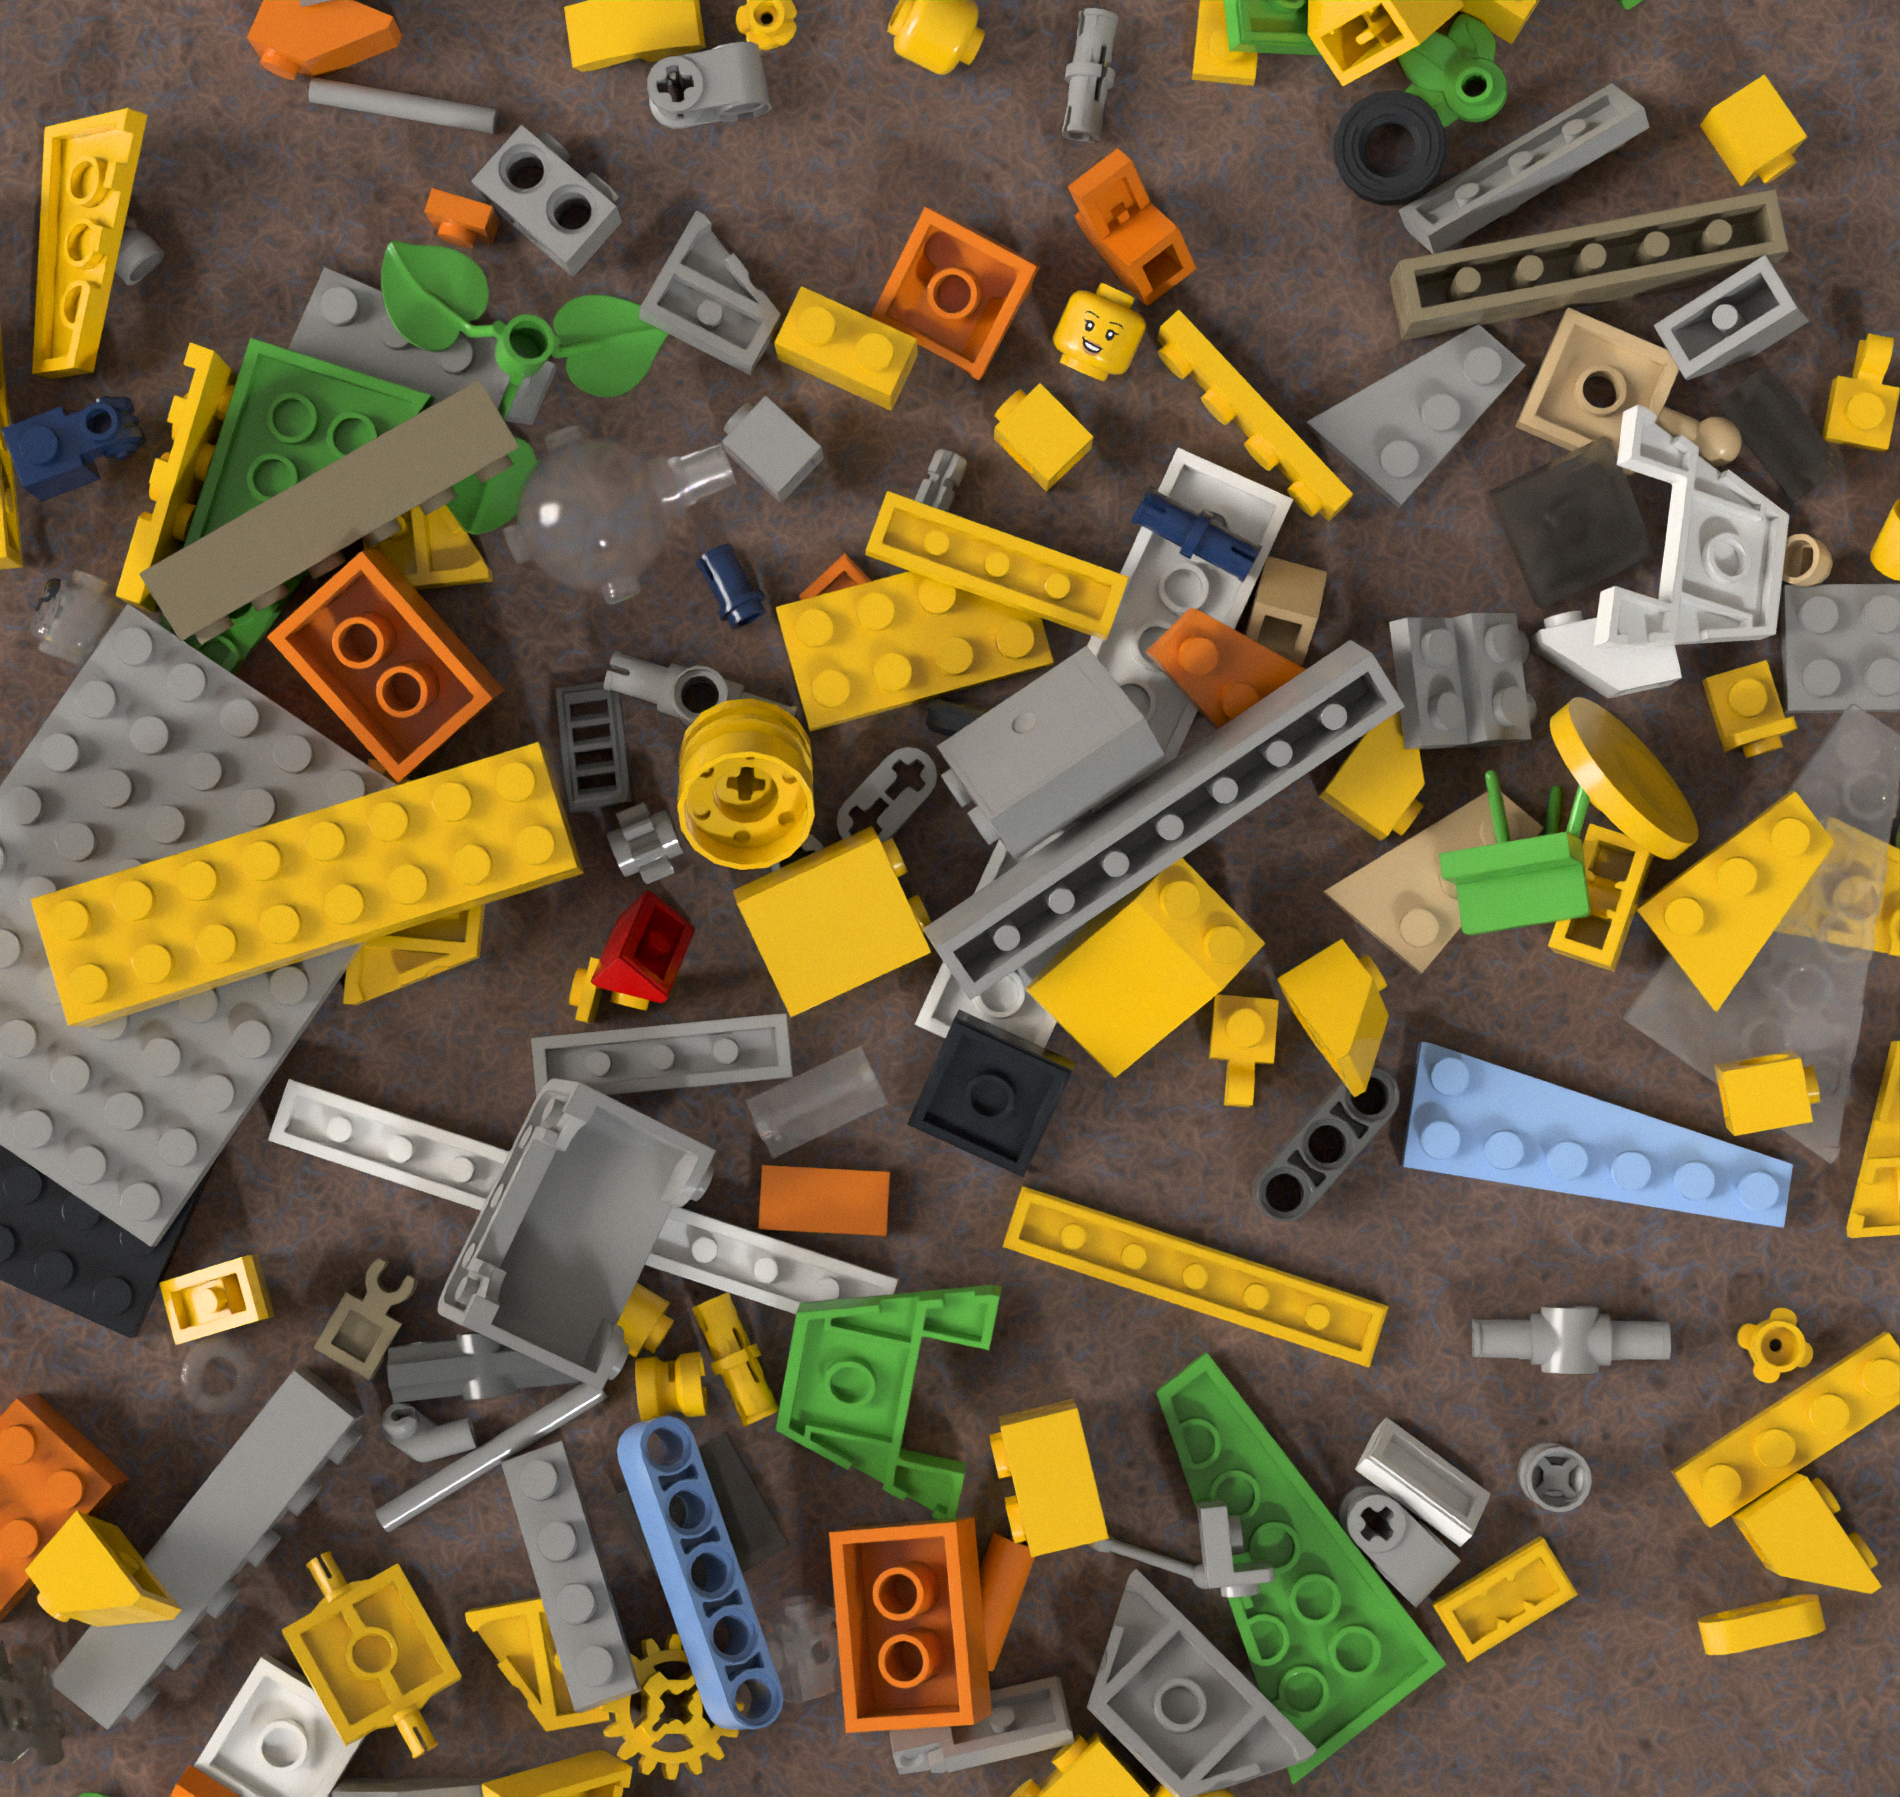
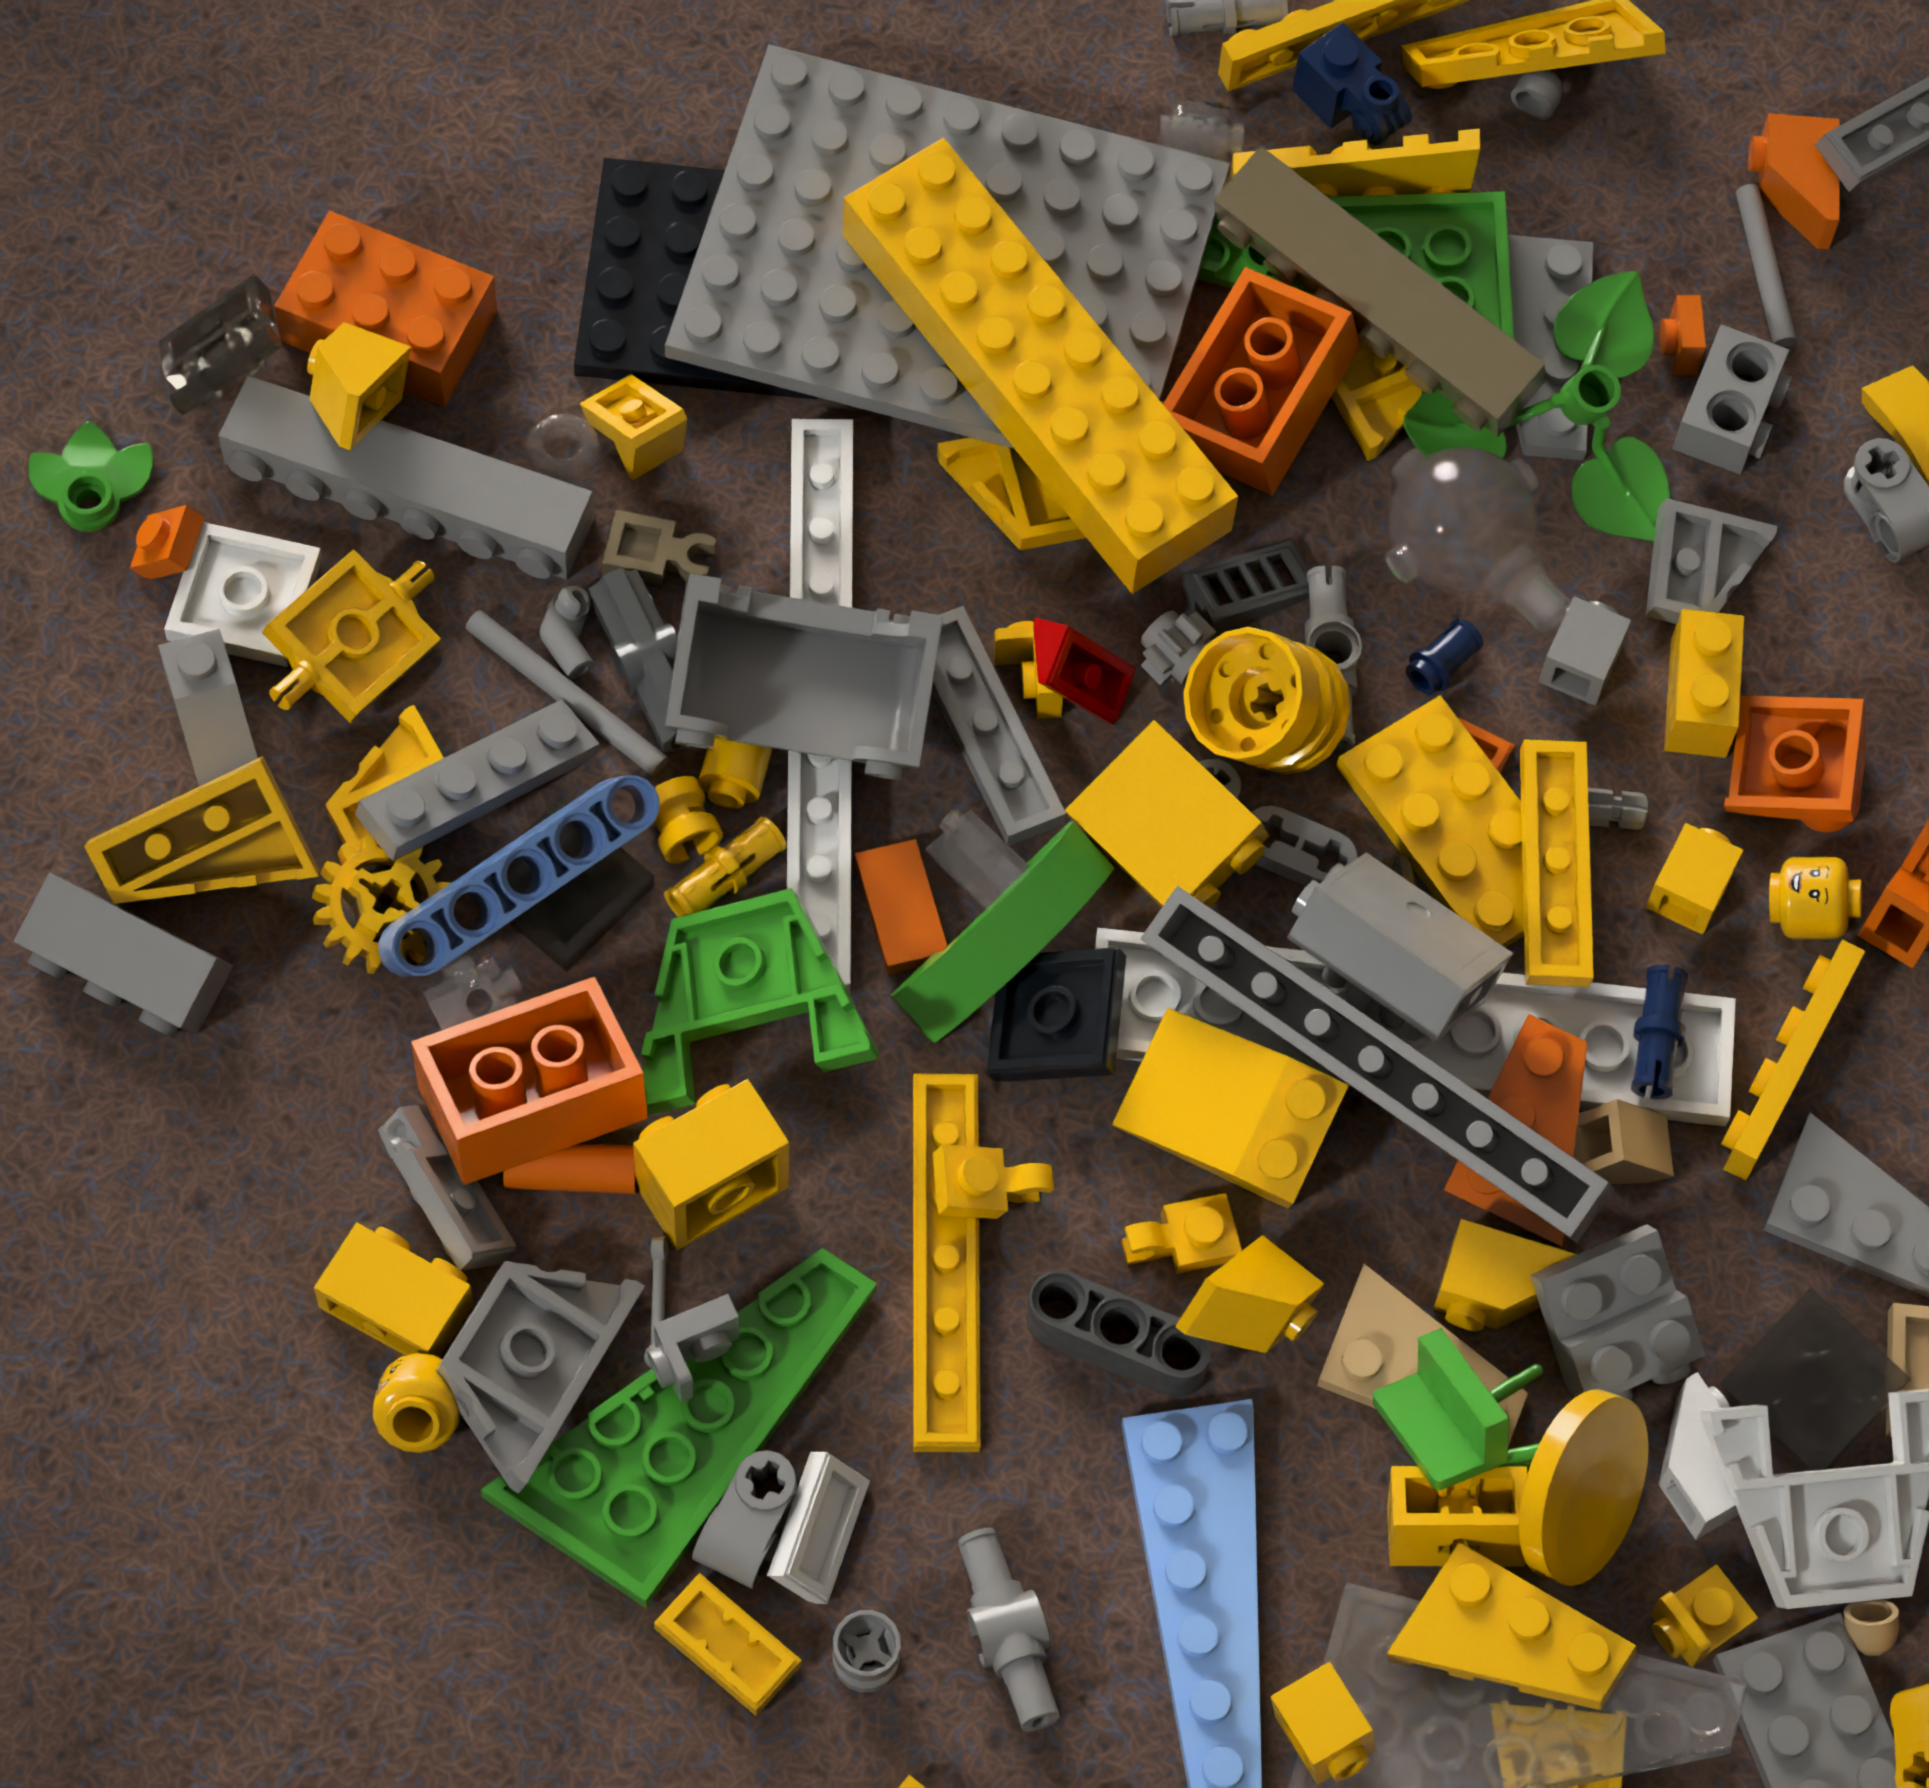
camera: 65 degrees right, 20 degrees down
none -> bright green slope [889,821,1115,1043]
none -> yellow plate [933,1144,1054,1219]

